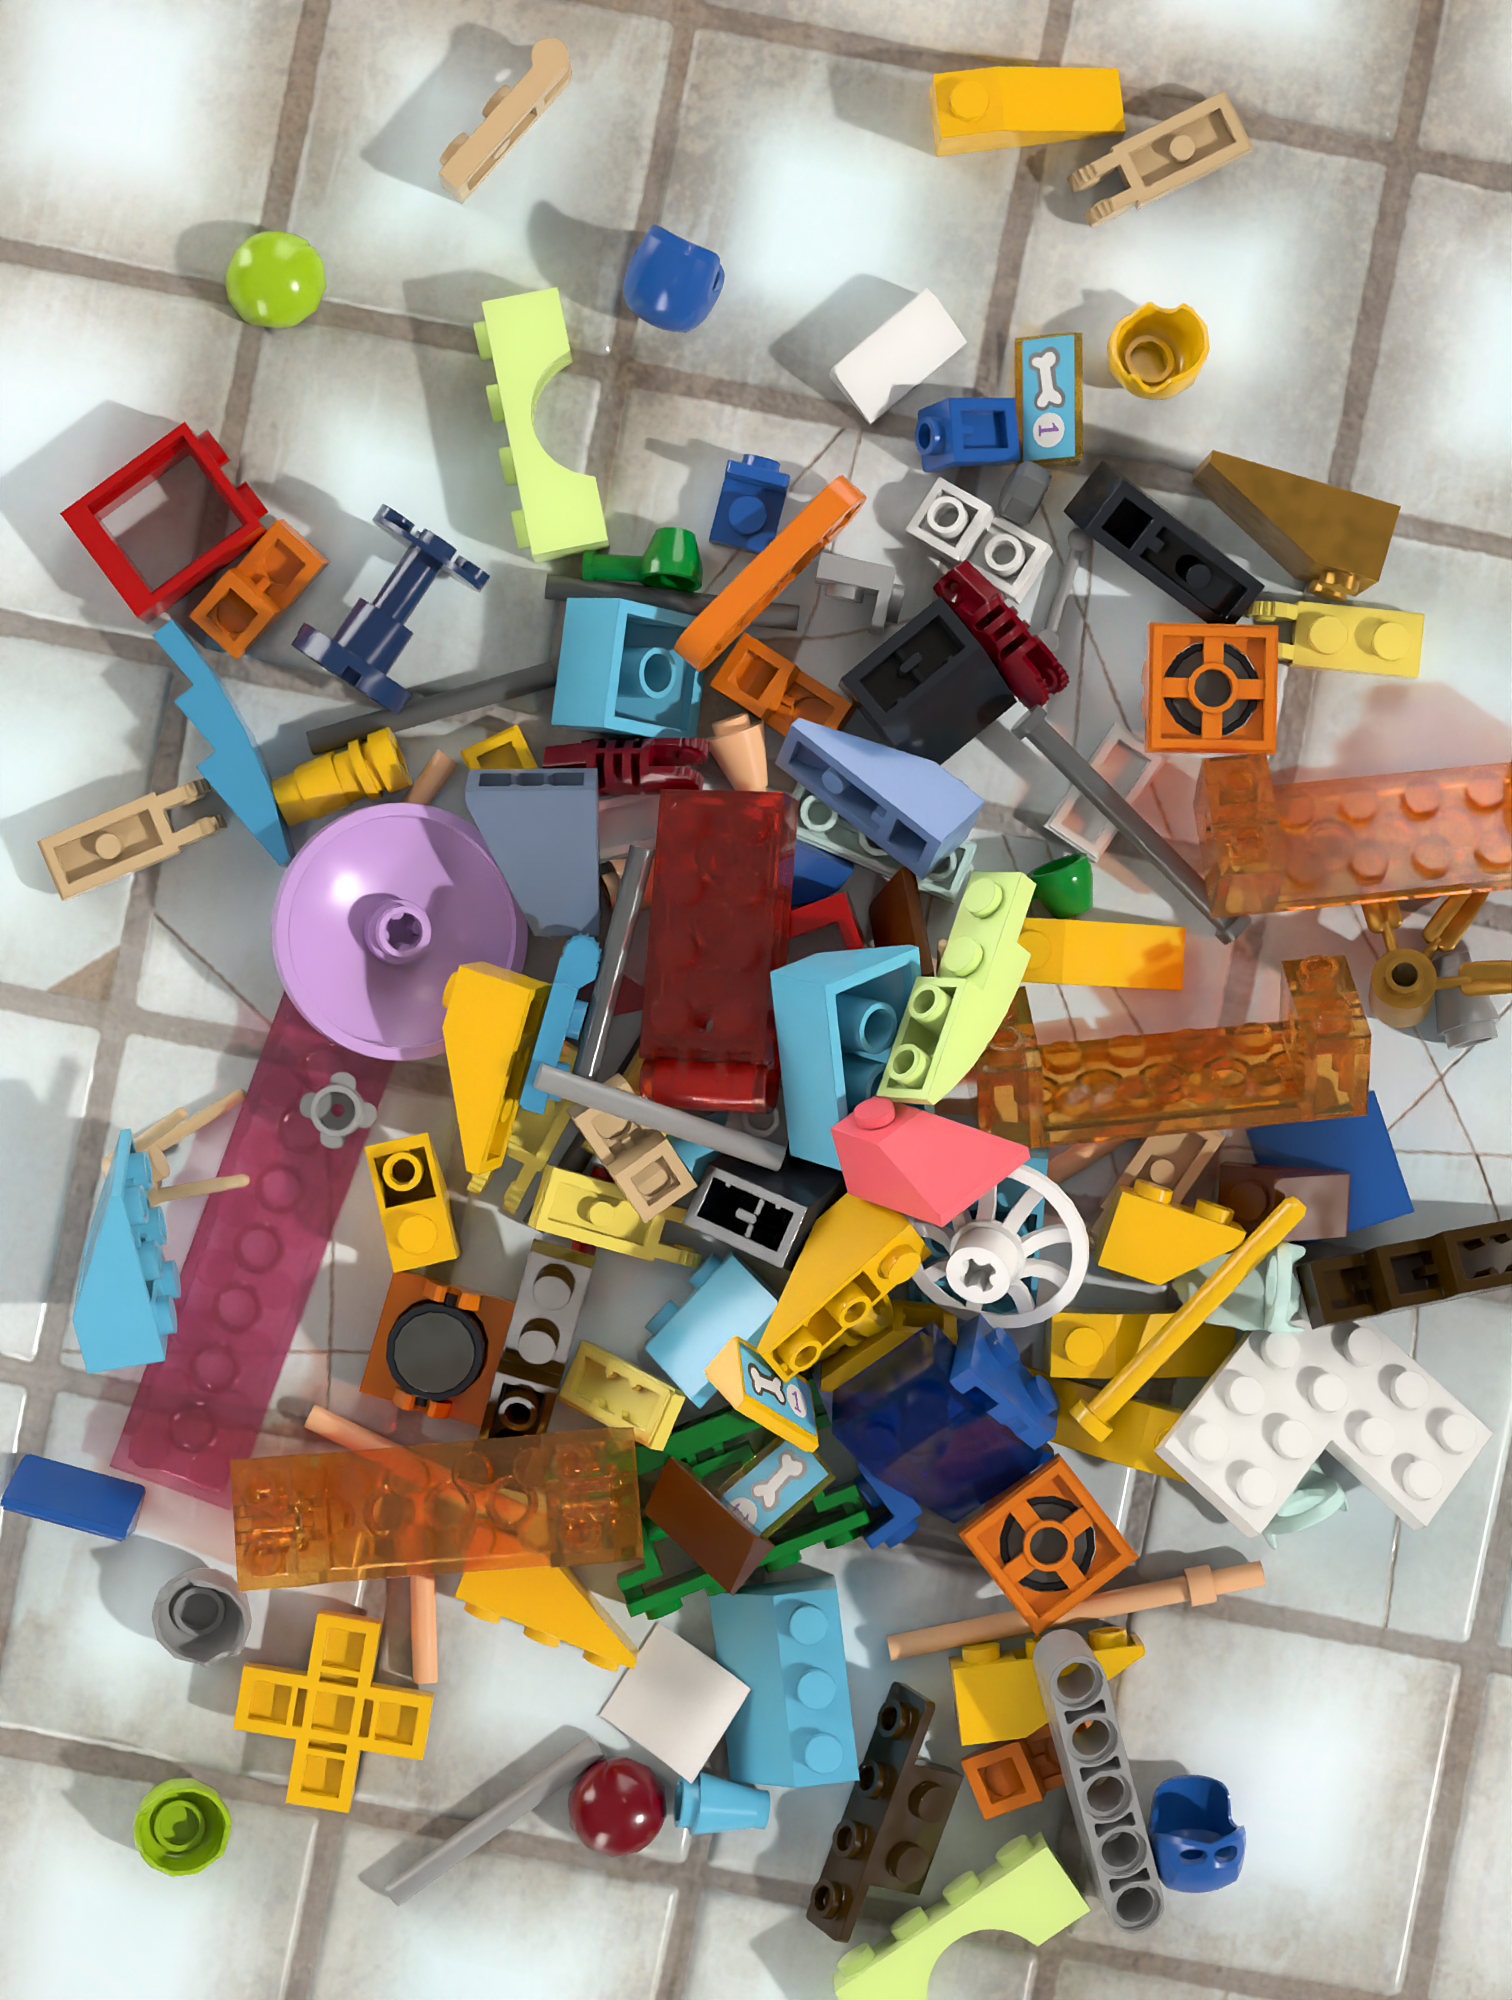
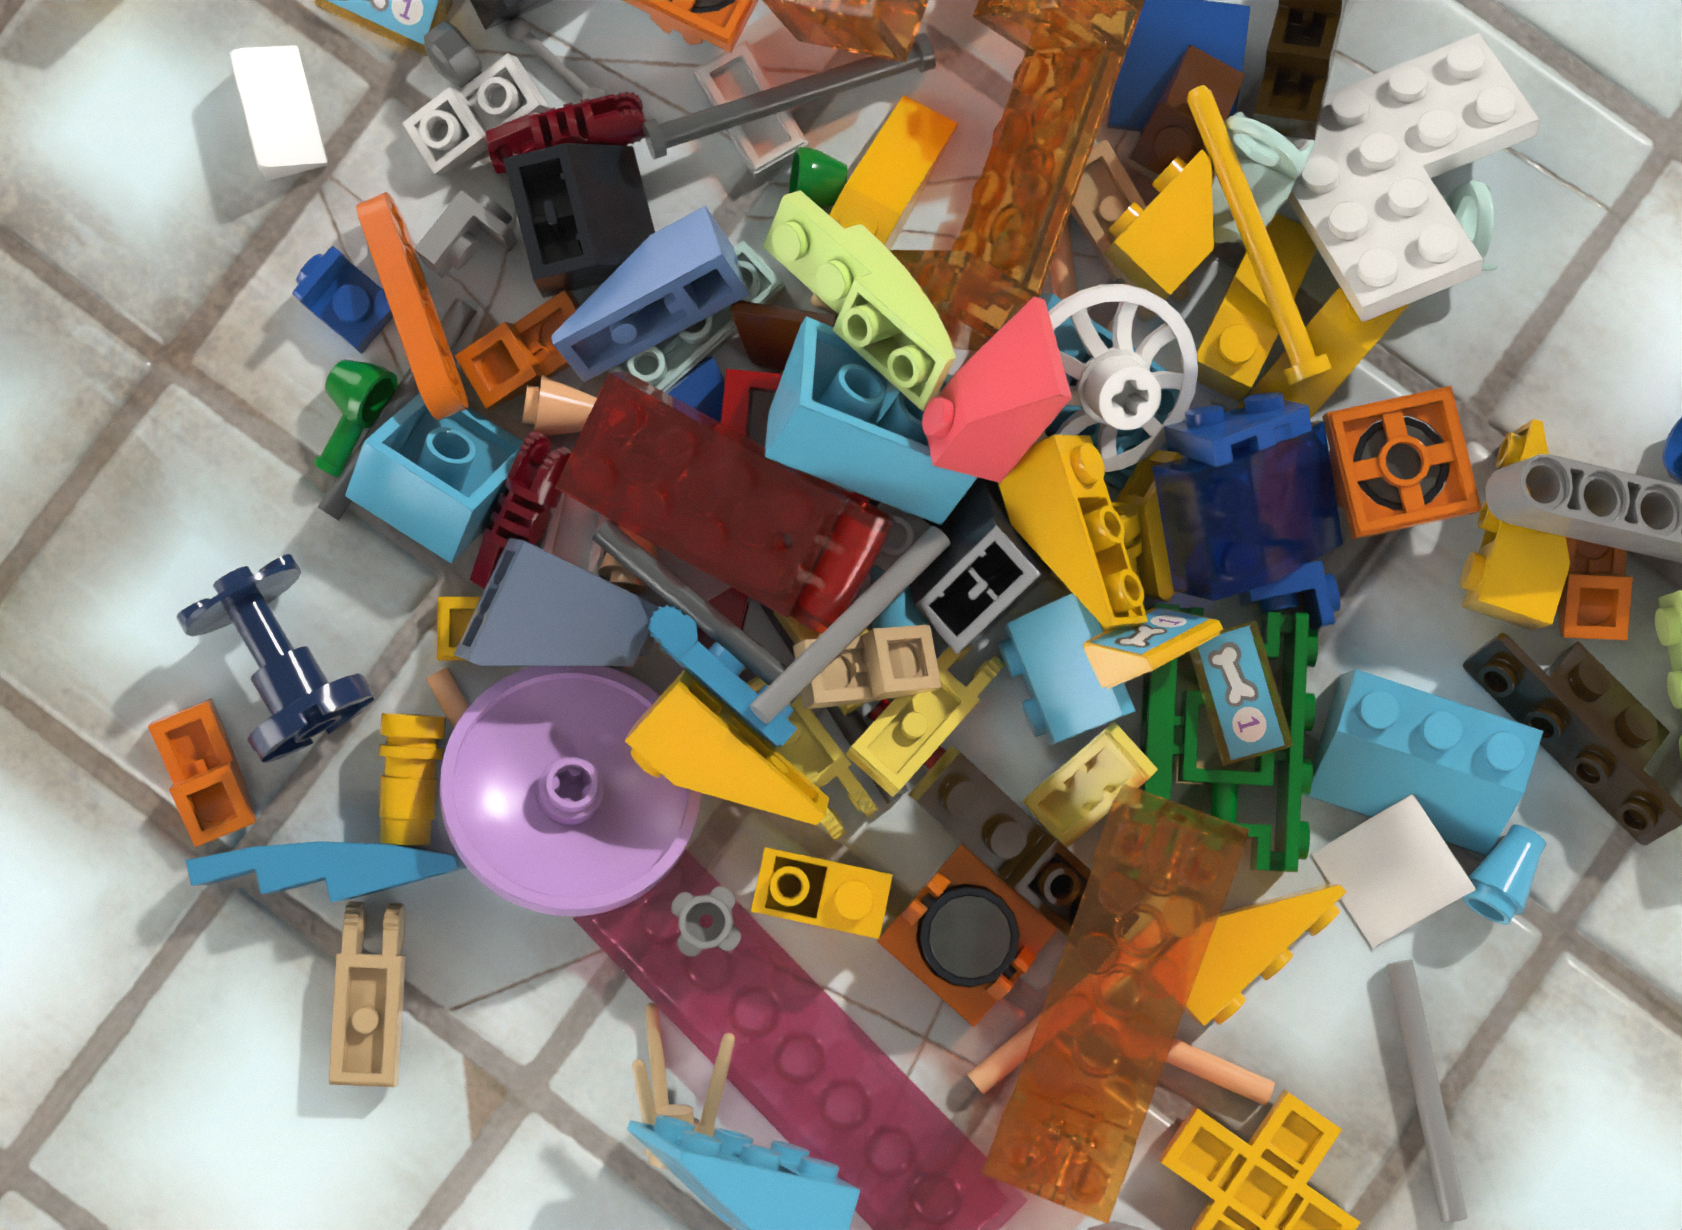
camera: 55 degrees left, 5 degrees down
red window [60,422,269,624] -> none
dark grey bar [306,661,557,756] -> none
yellowish green arch [473,287,610,563] -> none
dark red hair [568,1757,667,1857] -> none
blue helmet [623,224,725,333] -> none
reddish brown slope [643,1456,775,1595] -> none
light nougat bar [886,1560,1266,1661] -> none
blue bracket [915,398,1021,473] -> none

